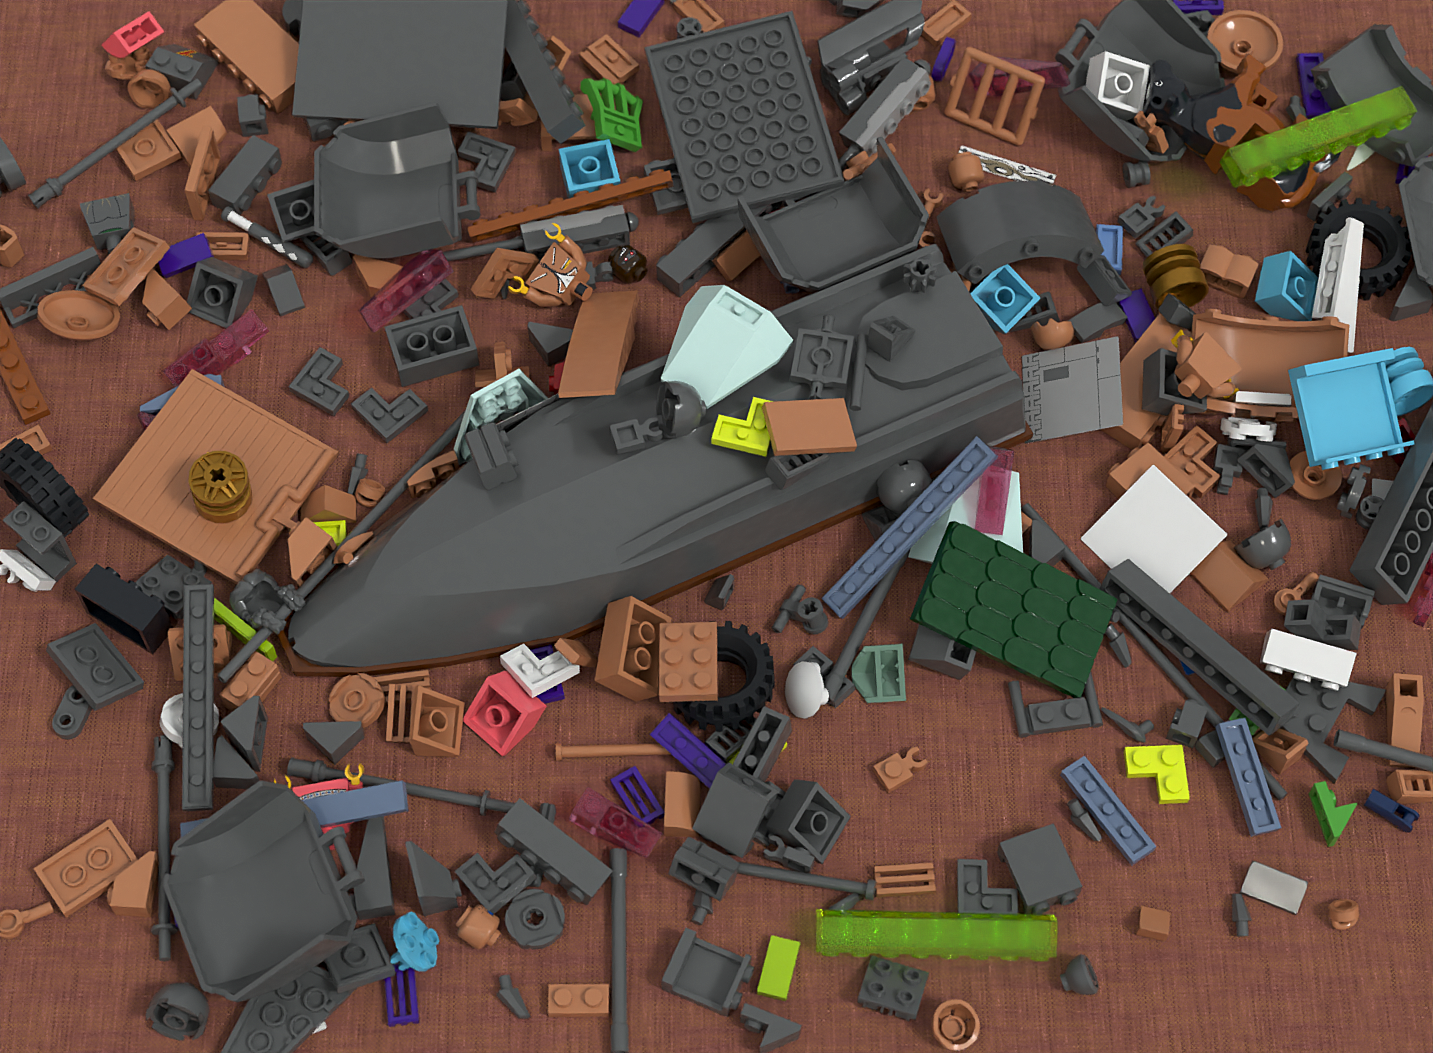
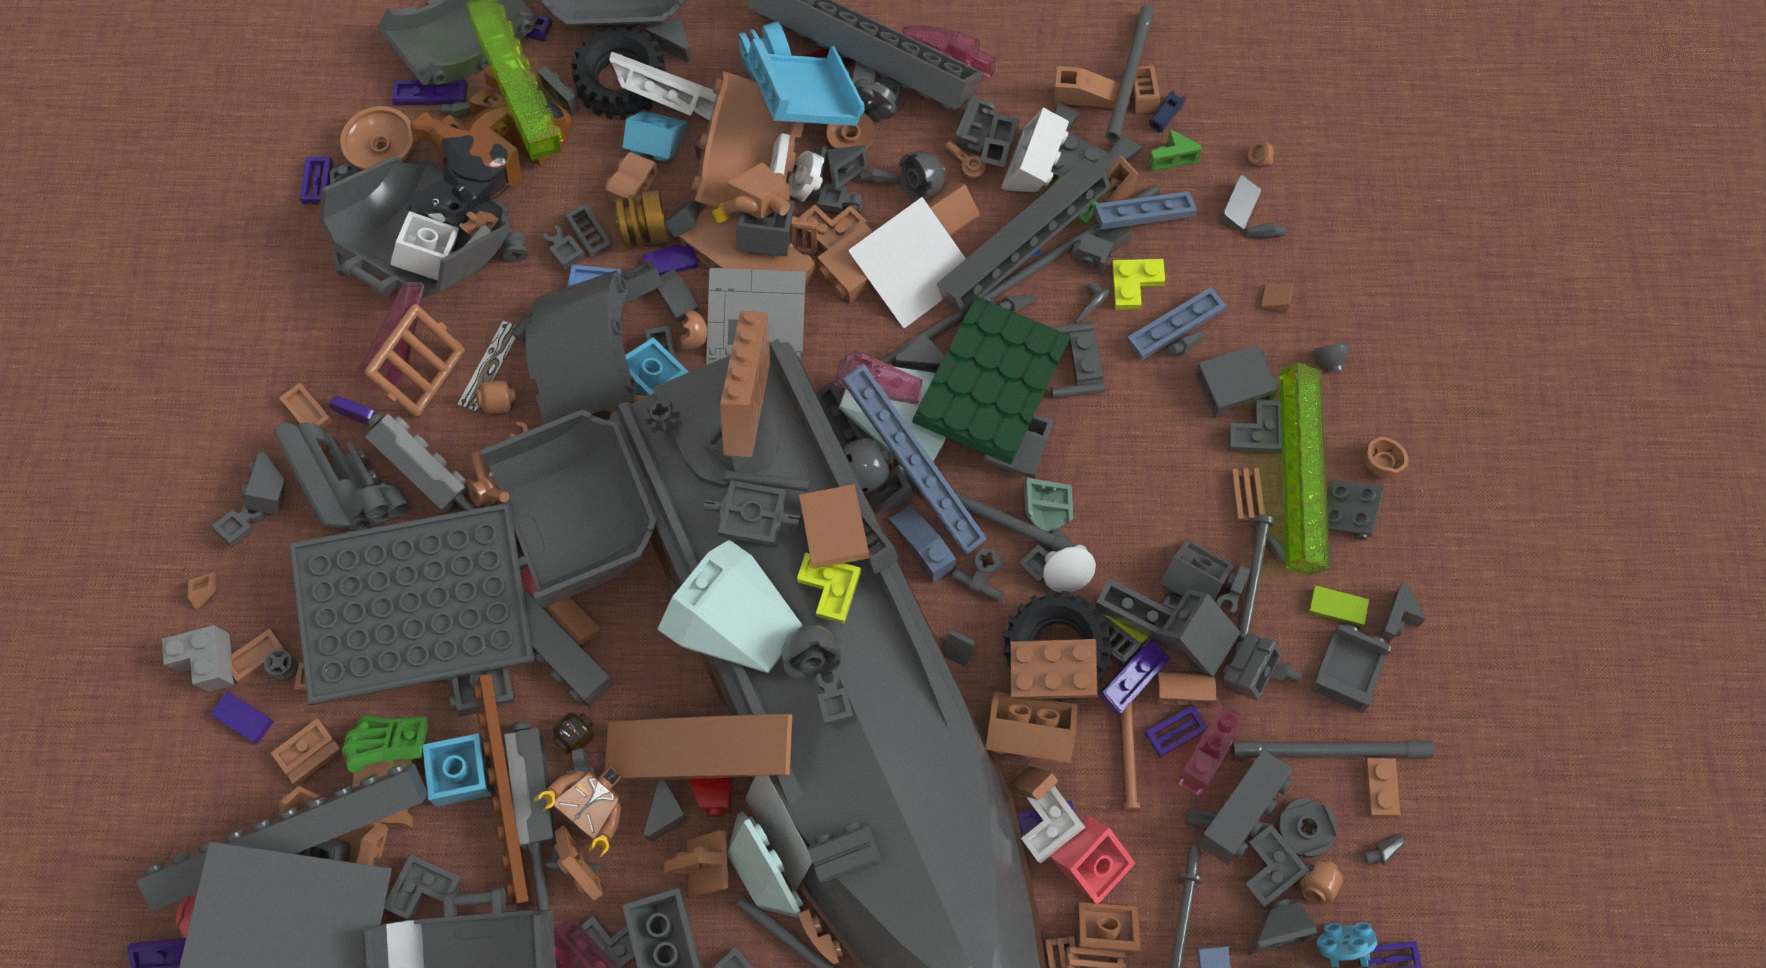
camera: 85 degrees left, 5 degrees up
nougat plate [873,747,927,793] -> none
none -> nougat brick [720,311,770,457]
none -> sand blue slope [889,505,956,583]

